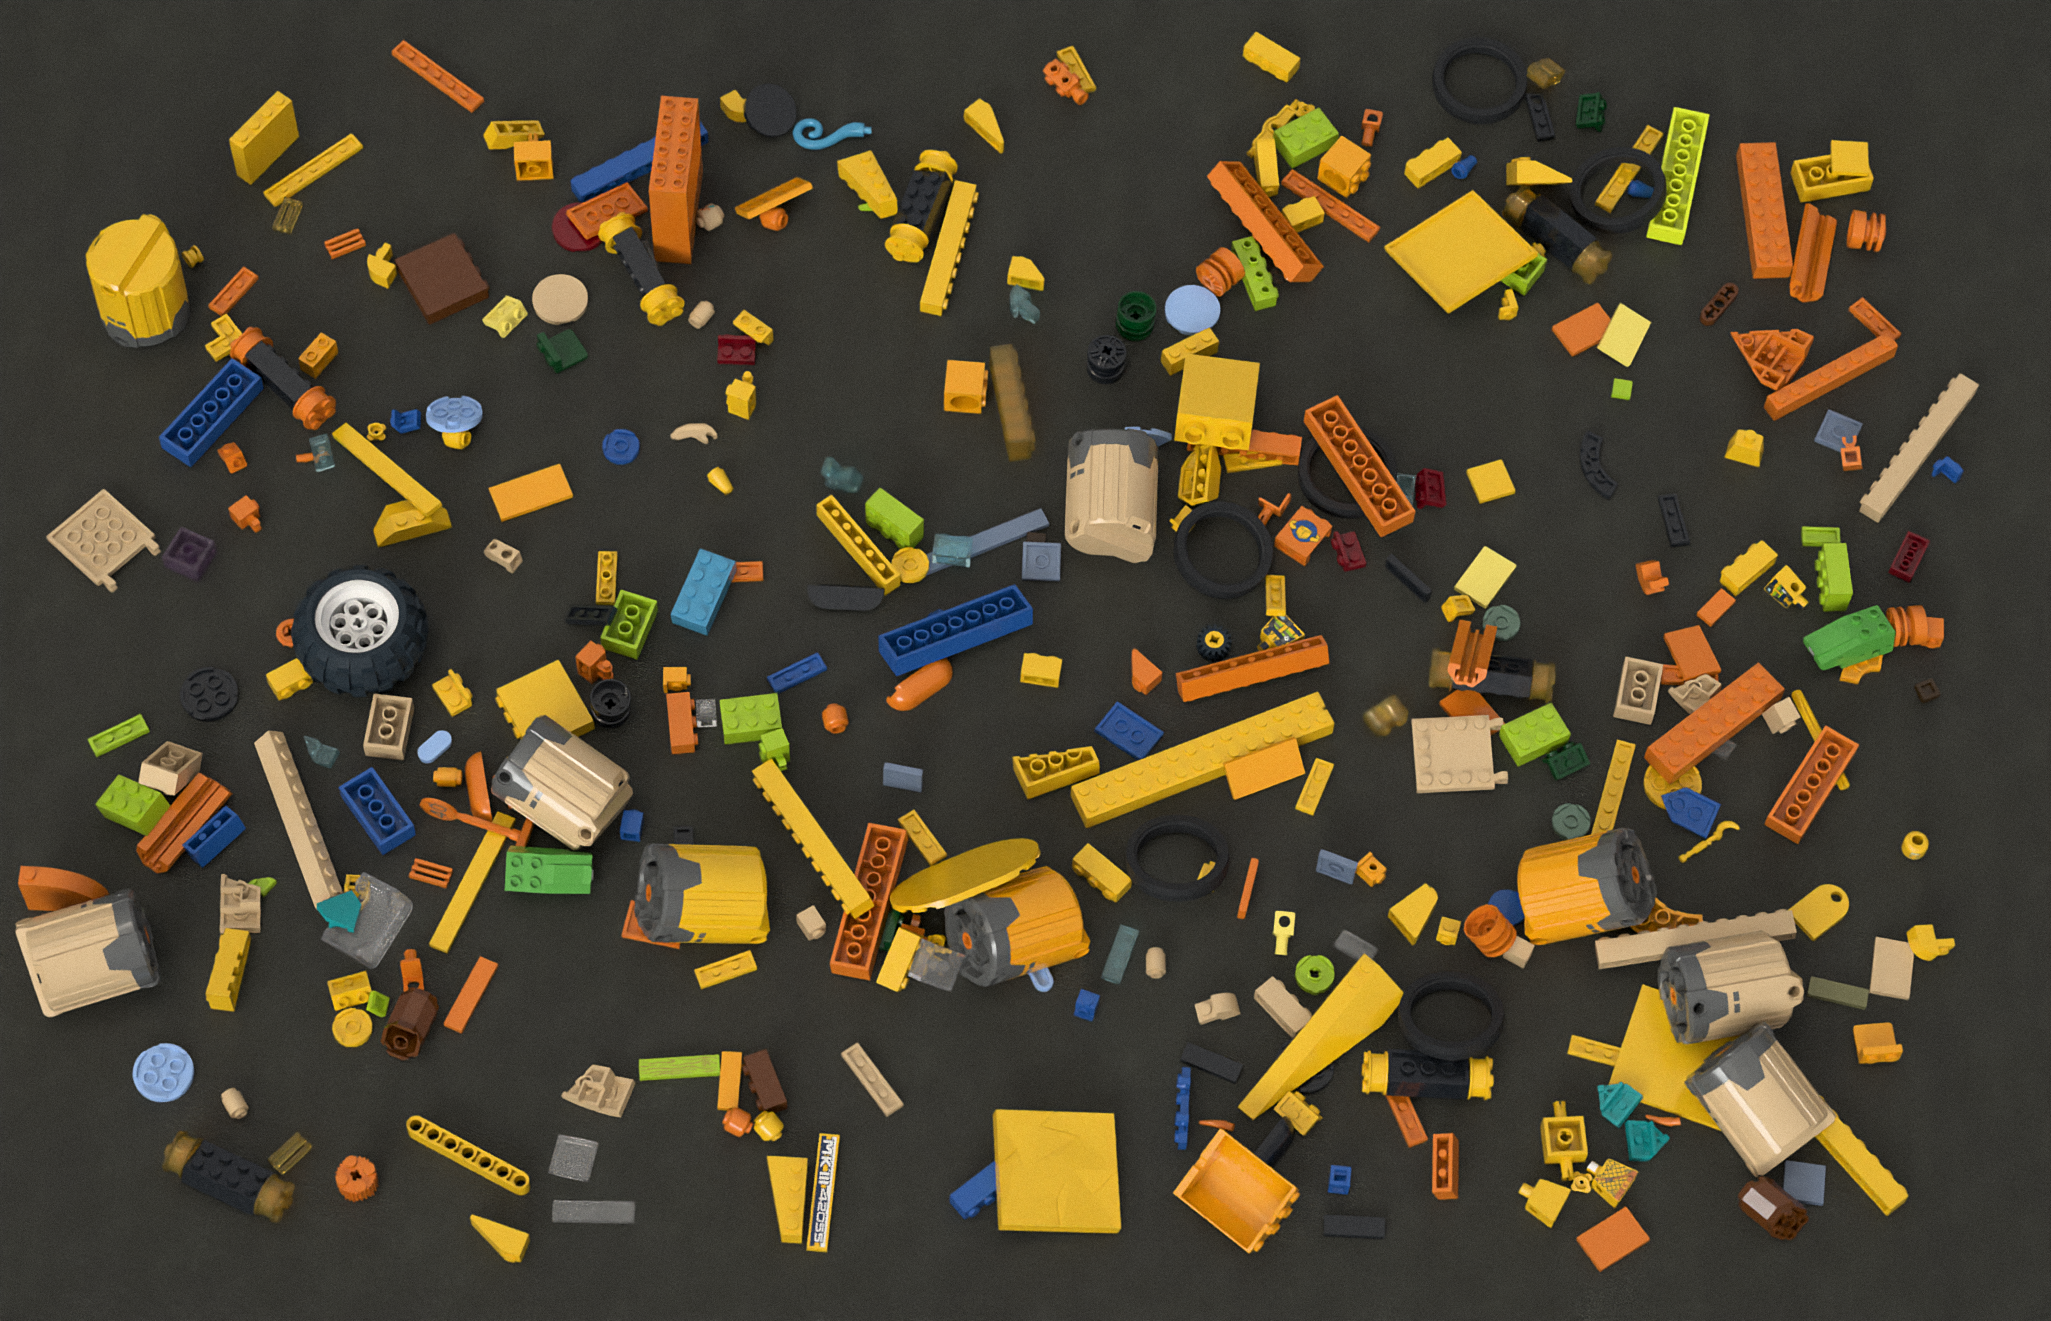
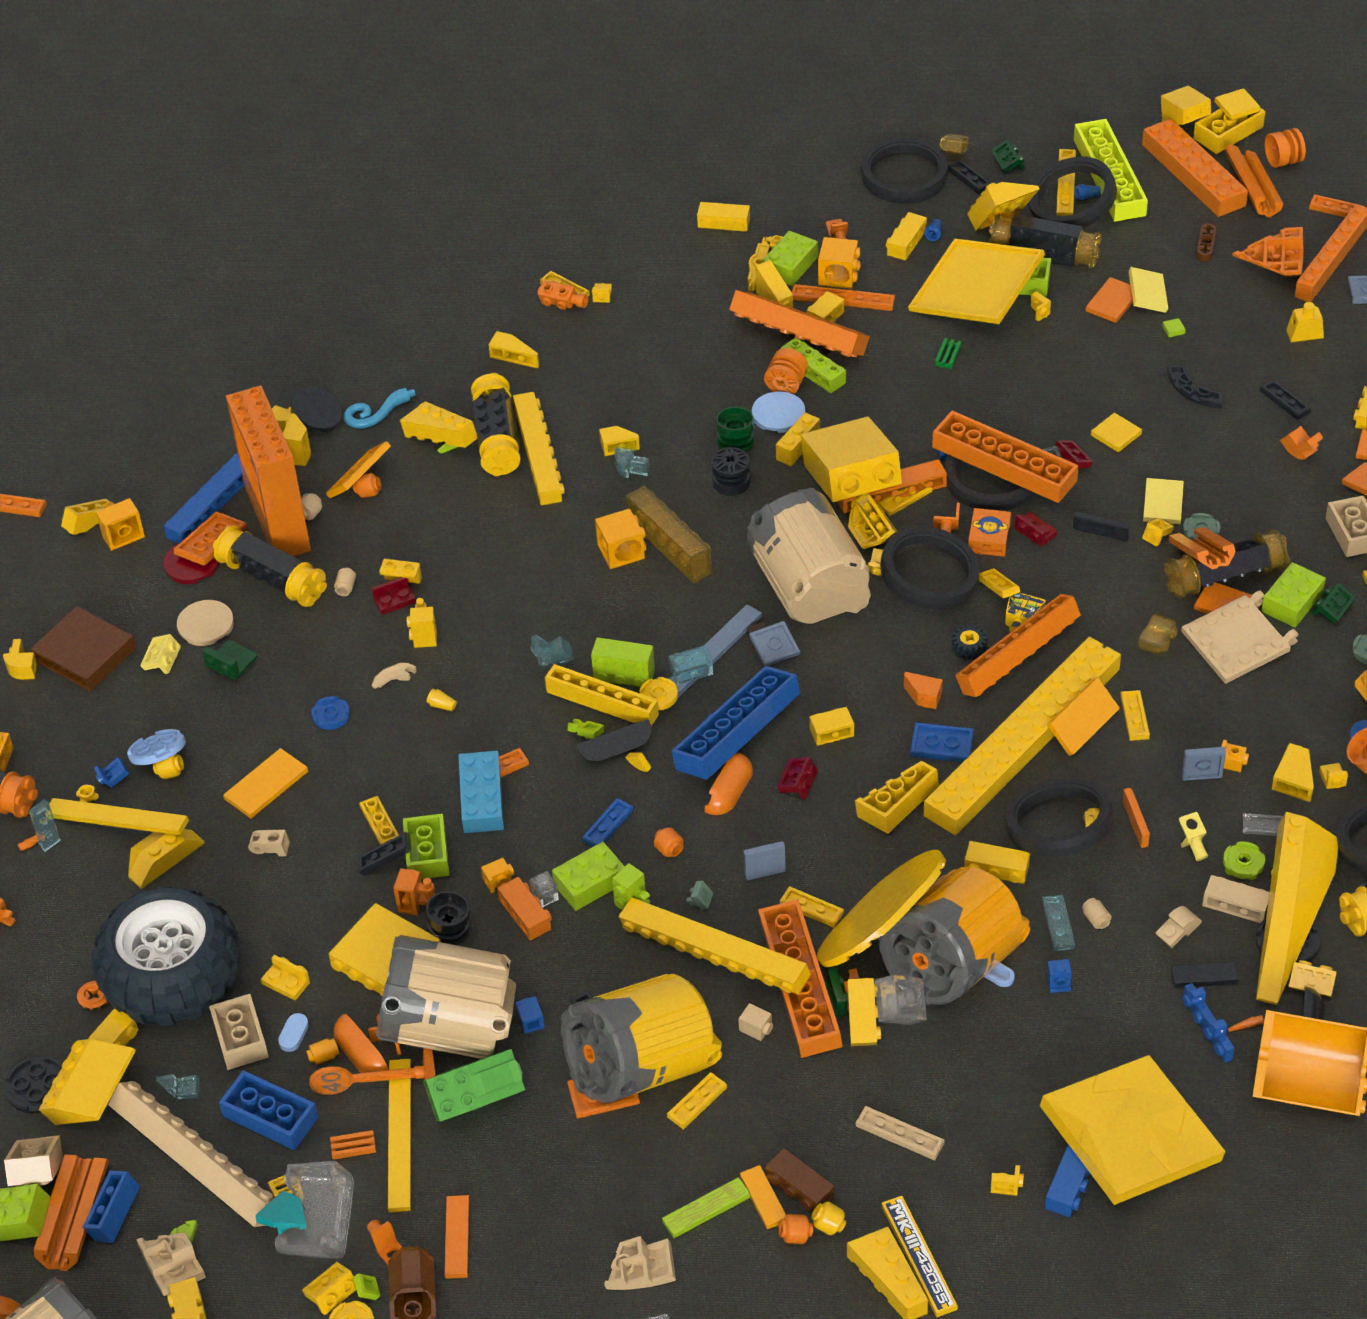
camera: 20 degrees left, 15 degrees down
none -> yellow slope [39,1039,136,1125]
none -> yellow slope [282,413,311,466]
none -> lime plate [568,719,604,740]
none -> yellow bracket [592,283,612,303]
none -> yellow tile [625,752,651,772]
none -> sand green tile [686,880,713,910]
none -> dark red bracket [777,757,818,799]
none -> green tile [935,338,961,369]
none -> yellow bracket [991,1165,1024,1196]
none -> yellow slope [1161,86,1211,125]

